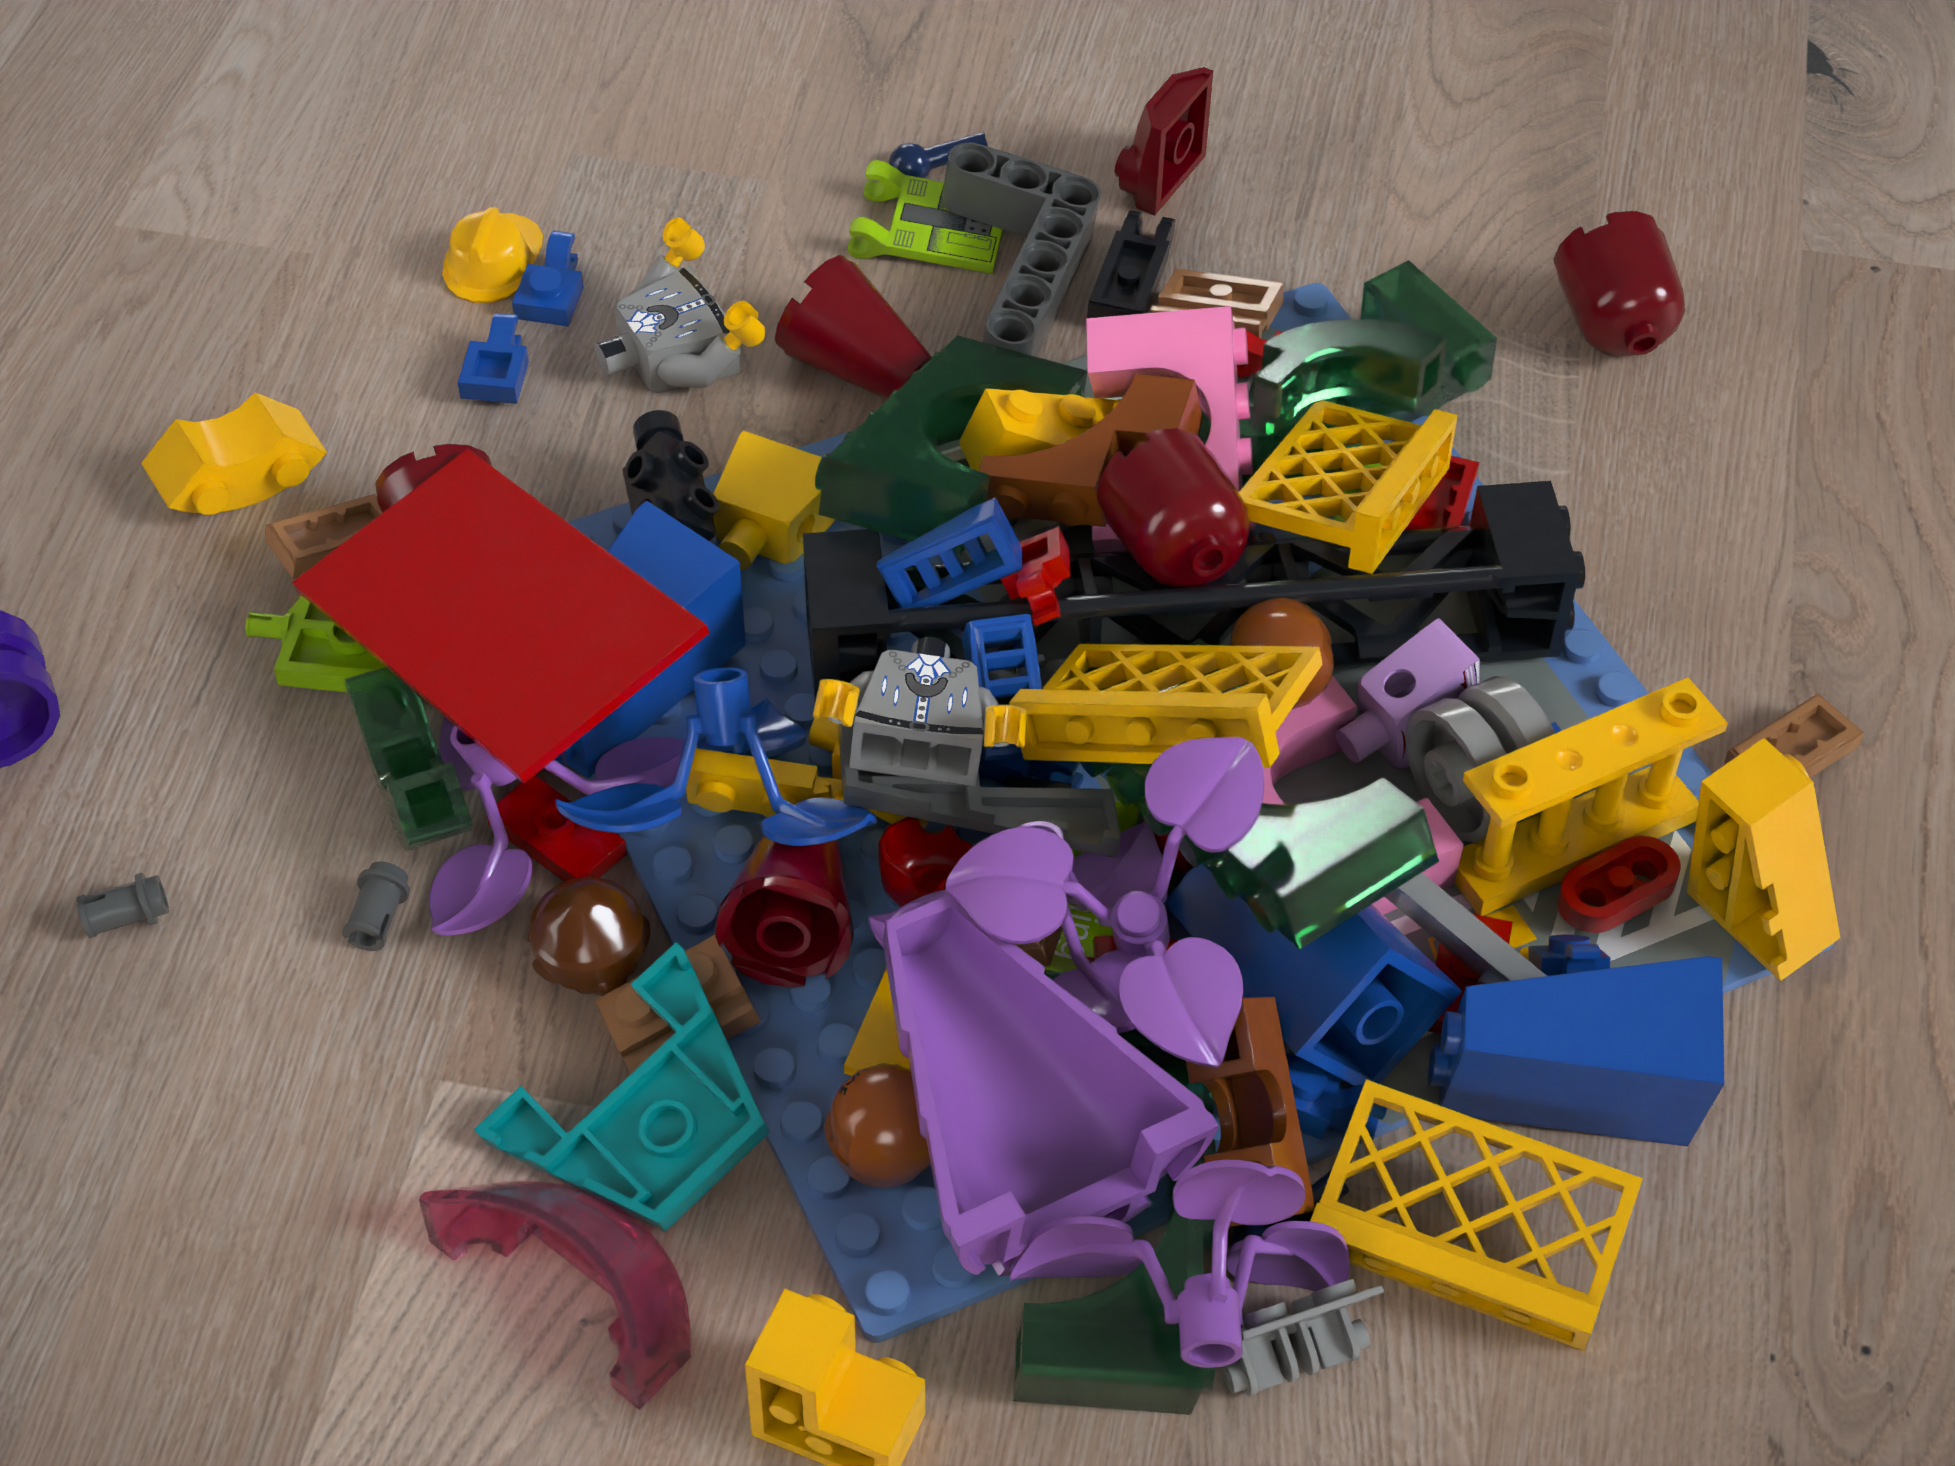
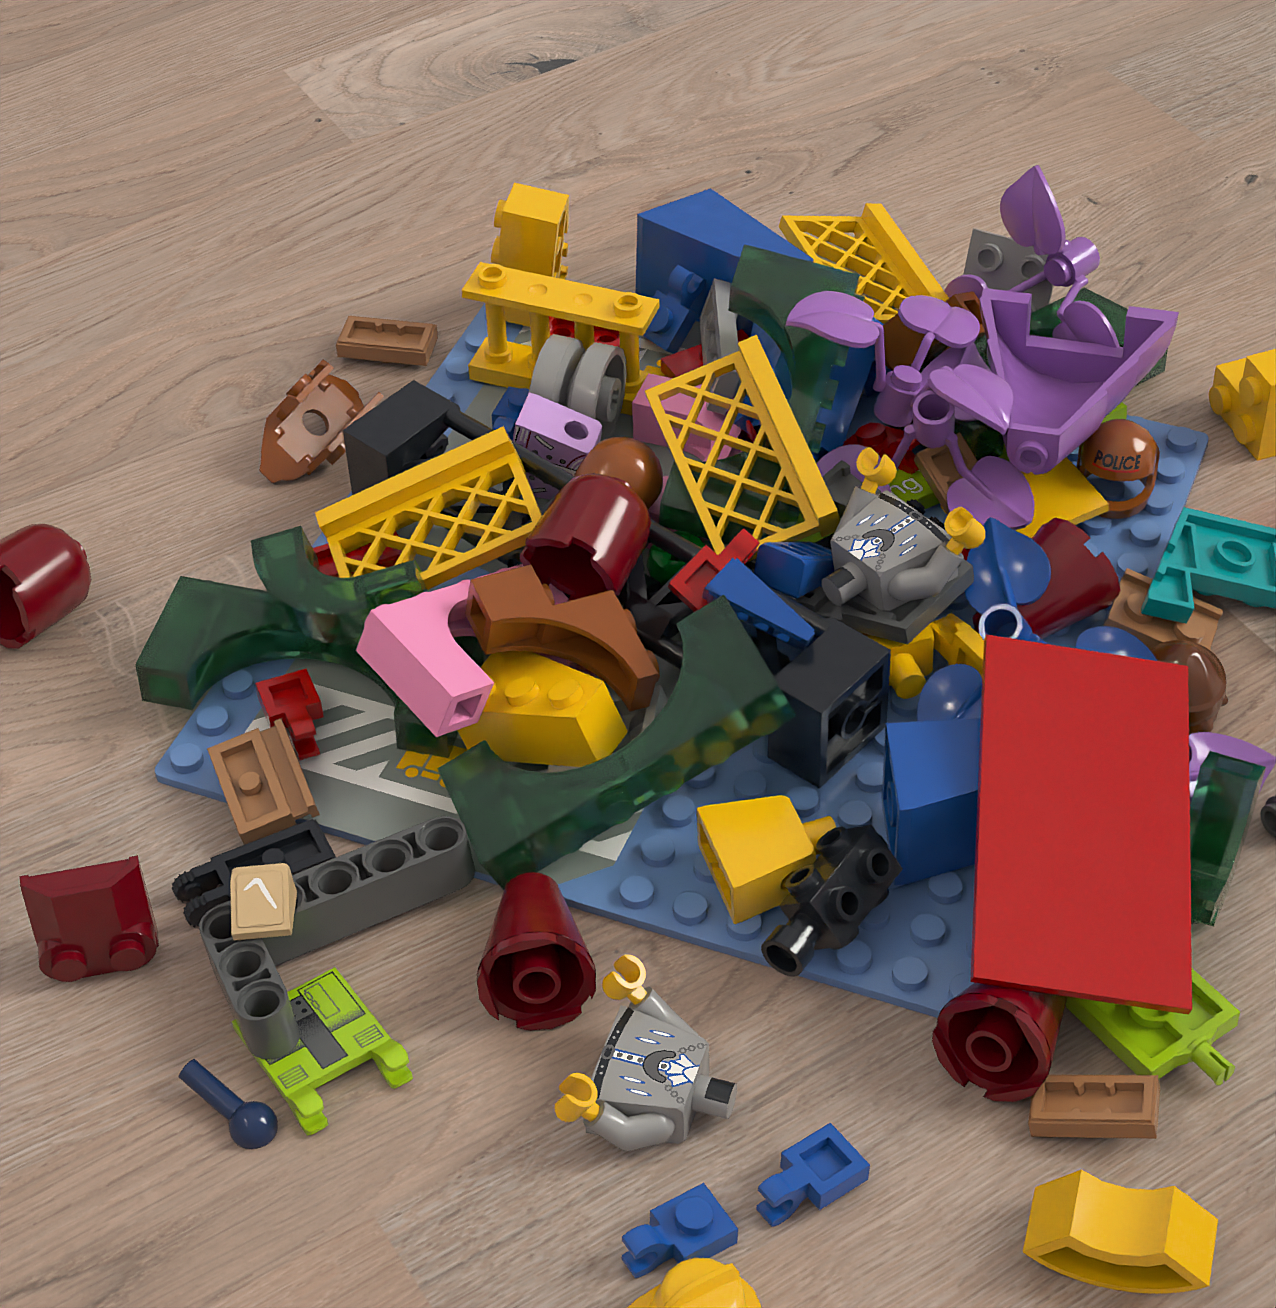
camera: 130 degrees left, 5 degrees down
none -> tan slope [230,863,297,941]
none -> dark orange piece [259,359,384,483]

